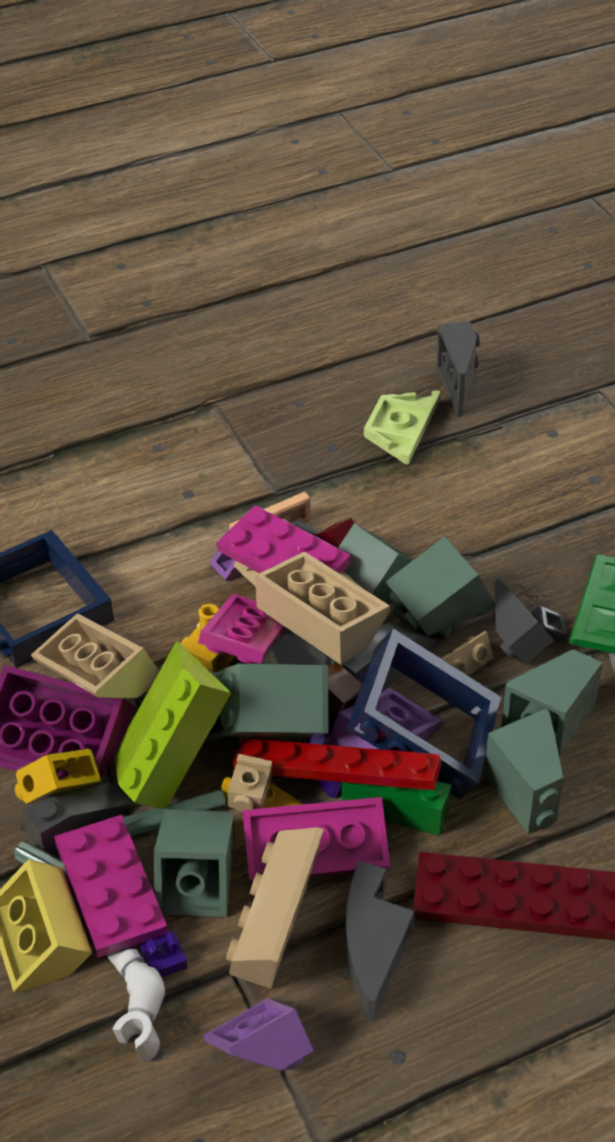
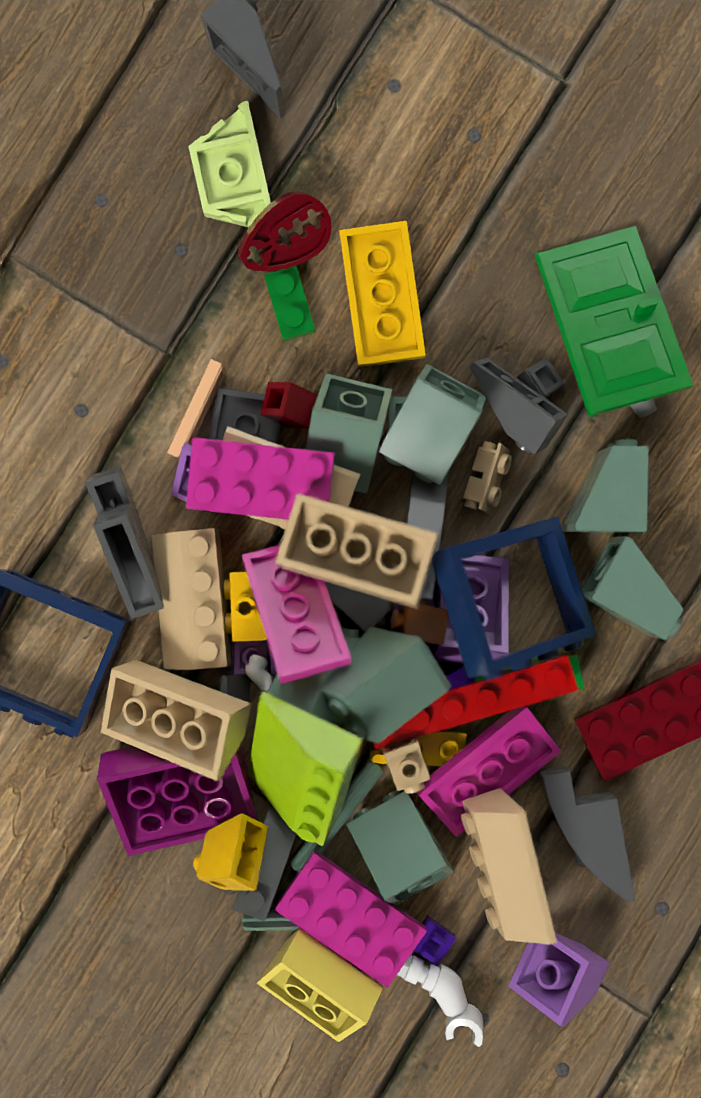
camera: 30 degrees left, 45 degrees up
none -> dark grey slope [85,465,164,619]
none -> tan slope [152,528,232,670]
none -> dark red piece [238,191,332,271]
none -> green plate [264,266,316,342]
none -> yellow plate [339,221,426,367]

